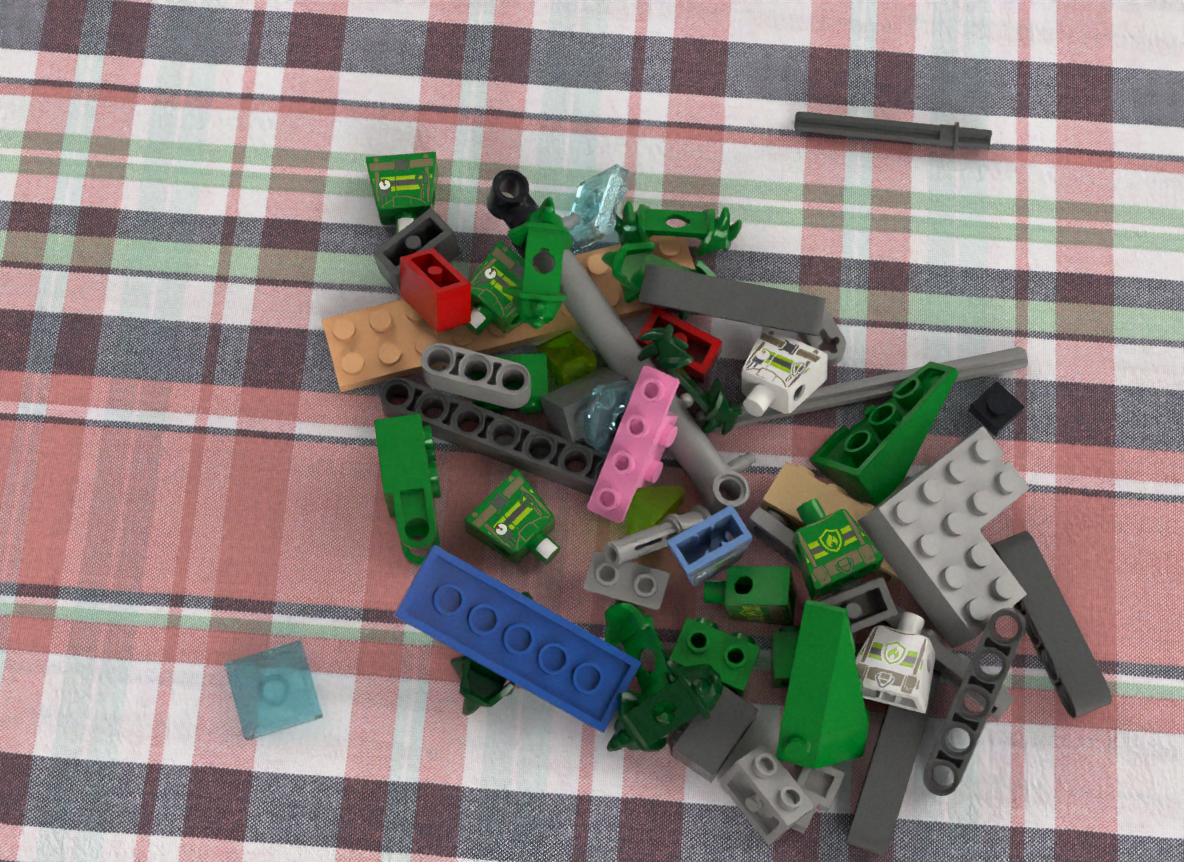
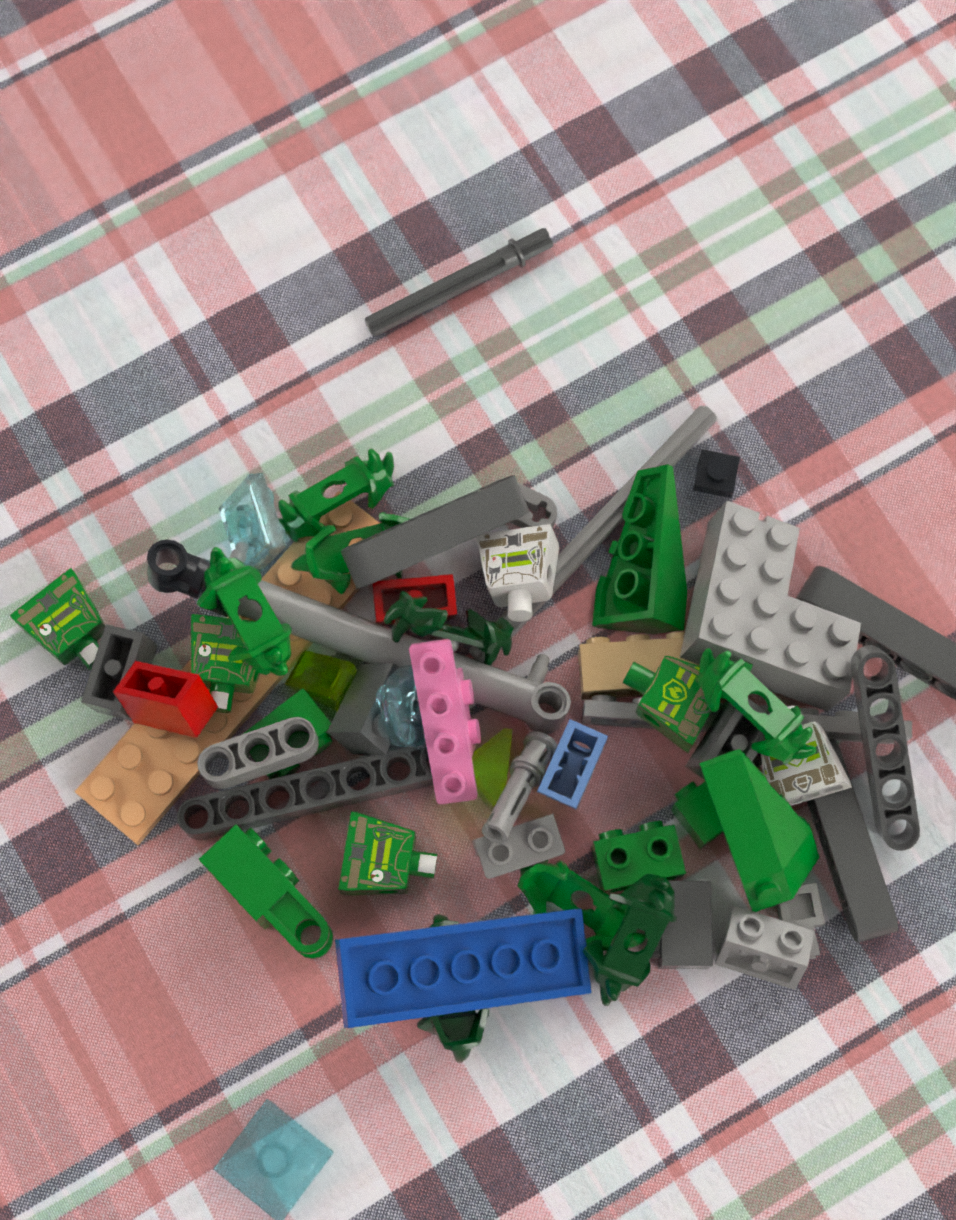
camera: 35 degrees left, 5 degrees up
green torso [704,566,796,626] -> none
none -> green piece [695,648,817,765]

